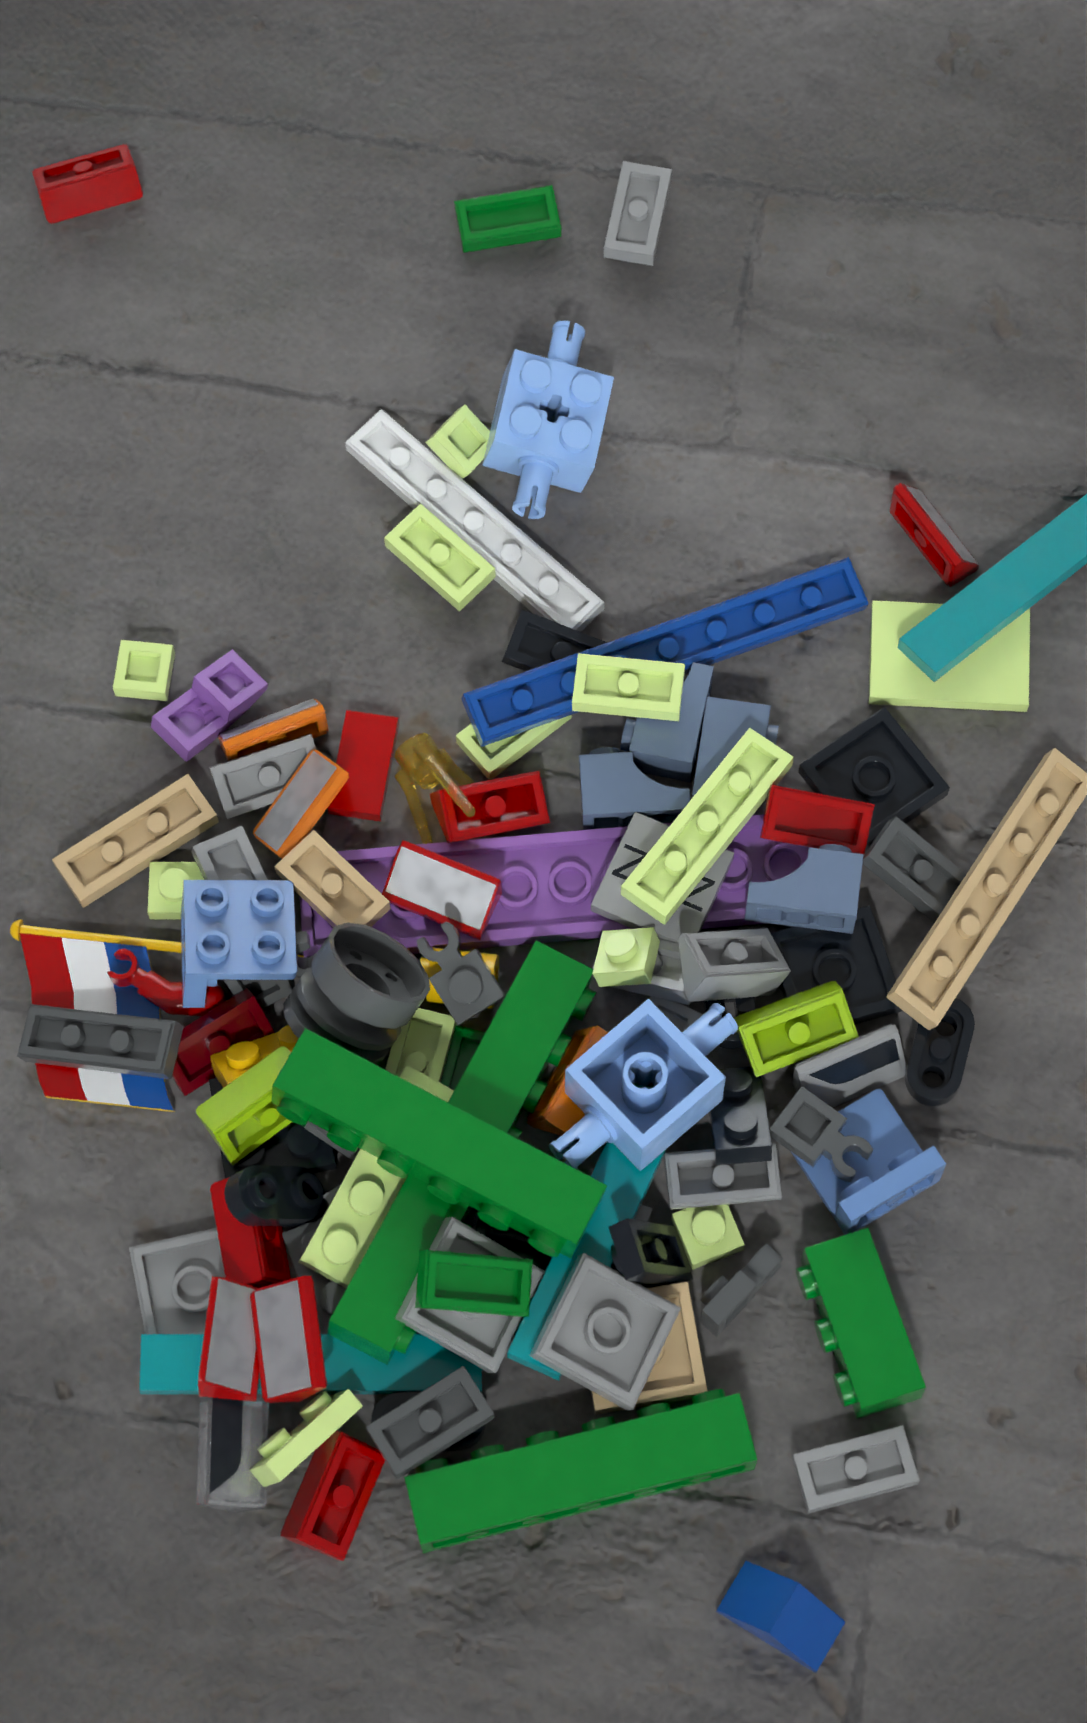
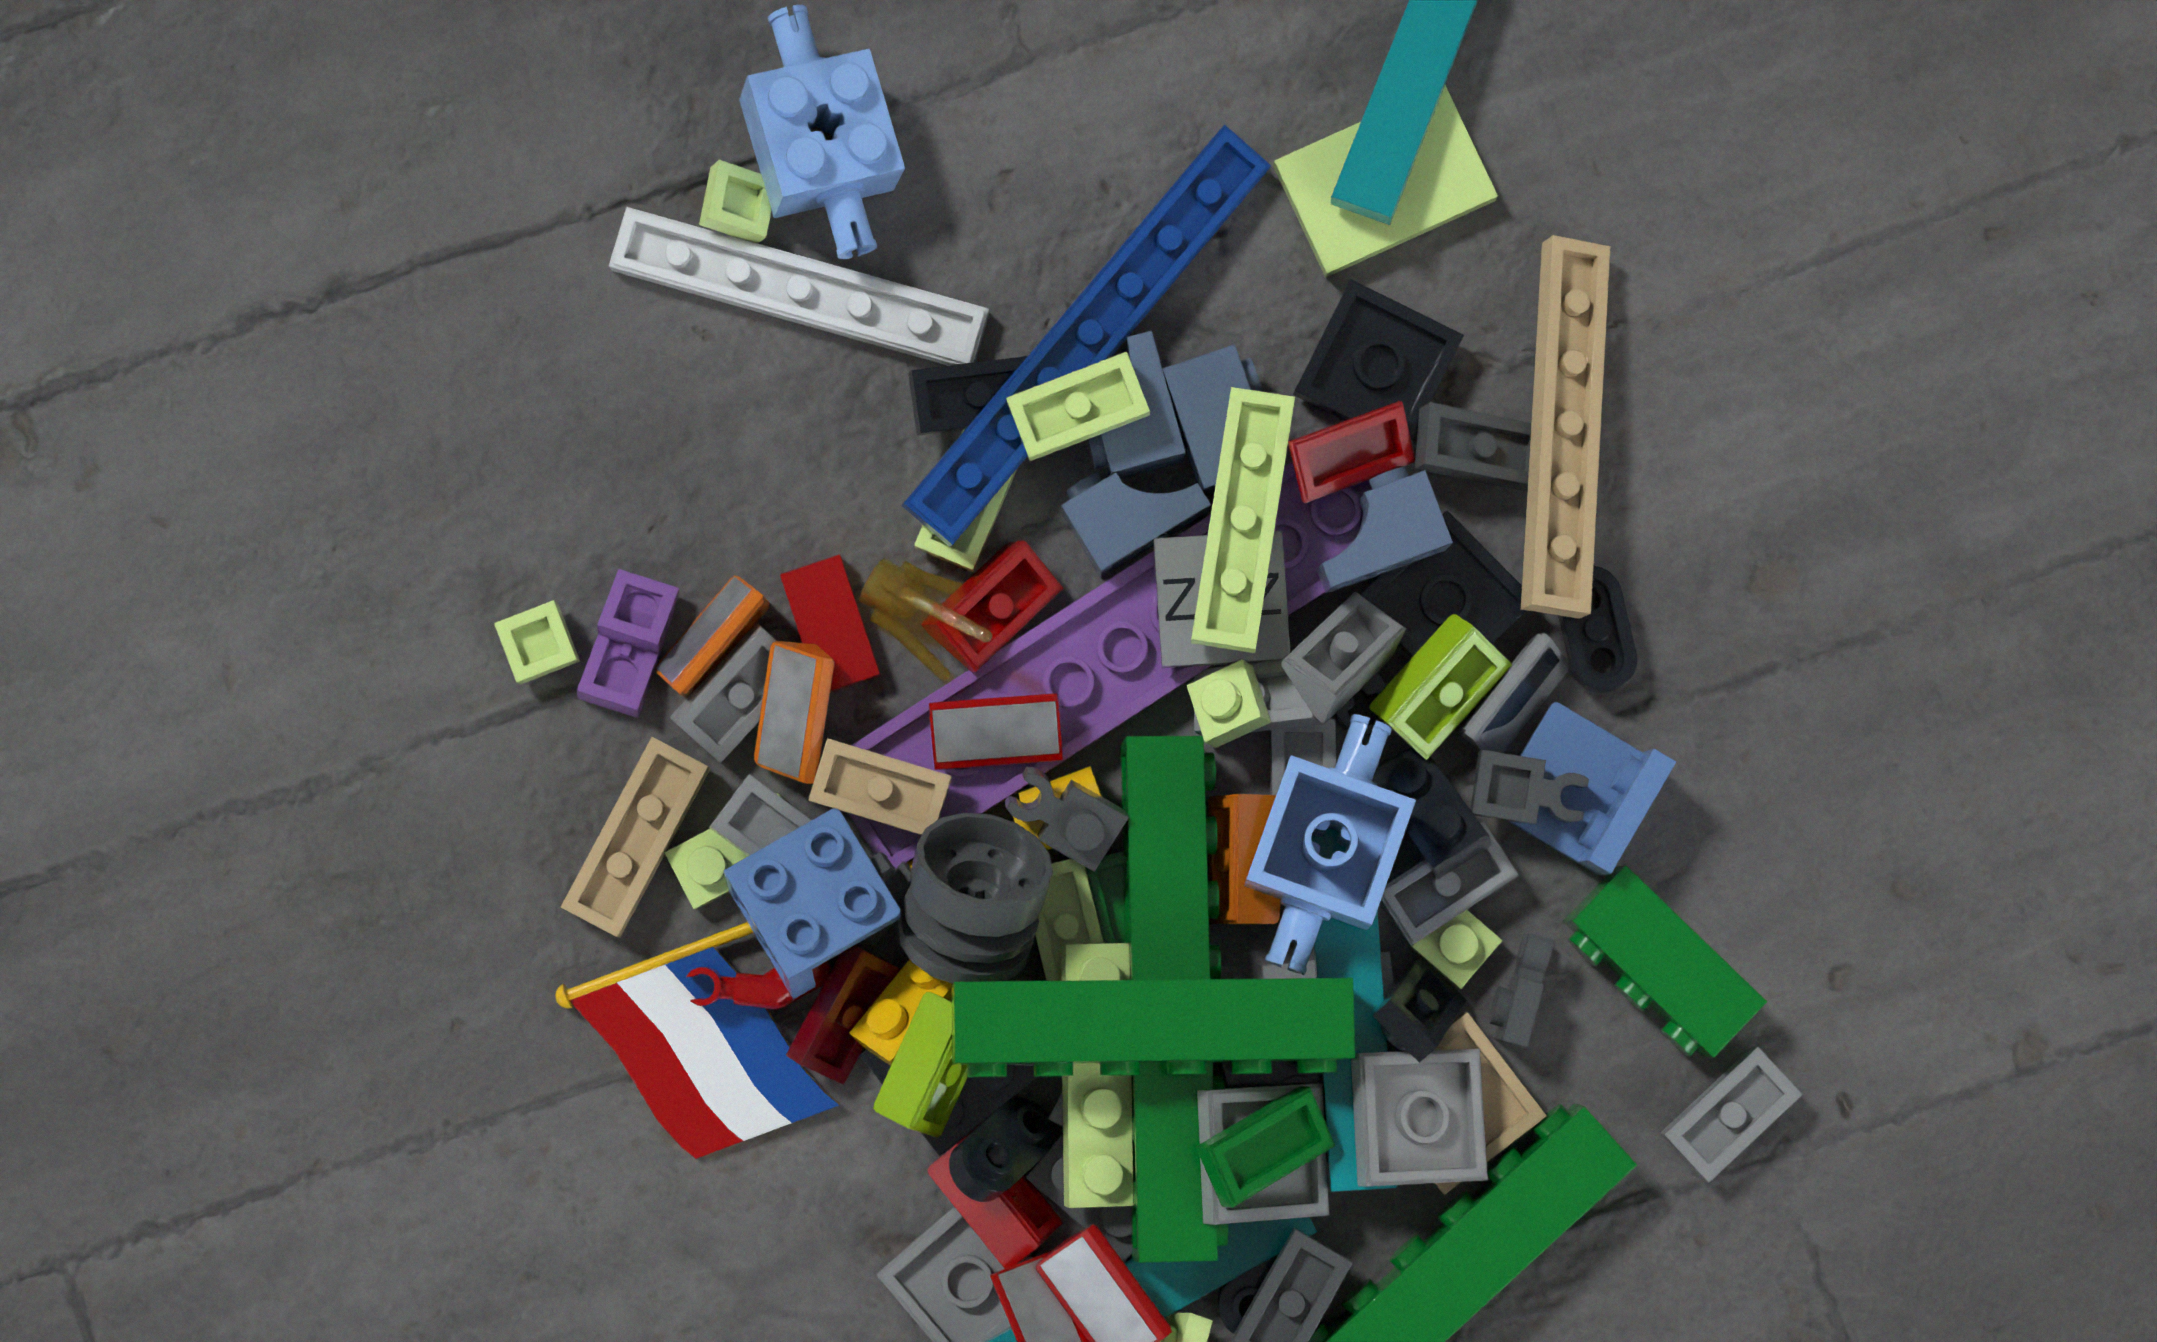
camera: 30 degrees left, 15 degrees up
dark grey tile [17,1004,184,1079] -> none
red slope [32,144,143,224] -> none
yellowish green plate [384,503,496,612] -> none
blue slope [716,1561,846,1673] -> none
red slope [889,483,979,587] -> none

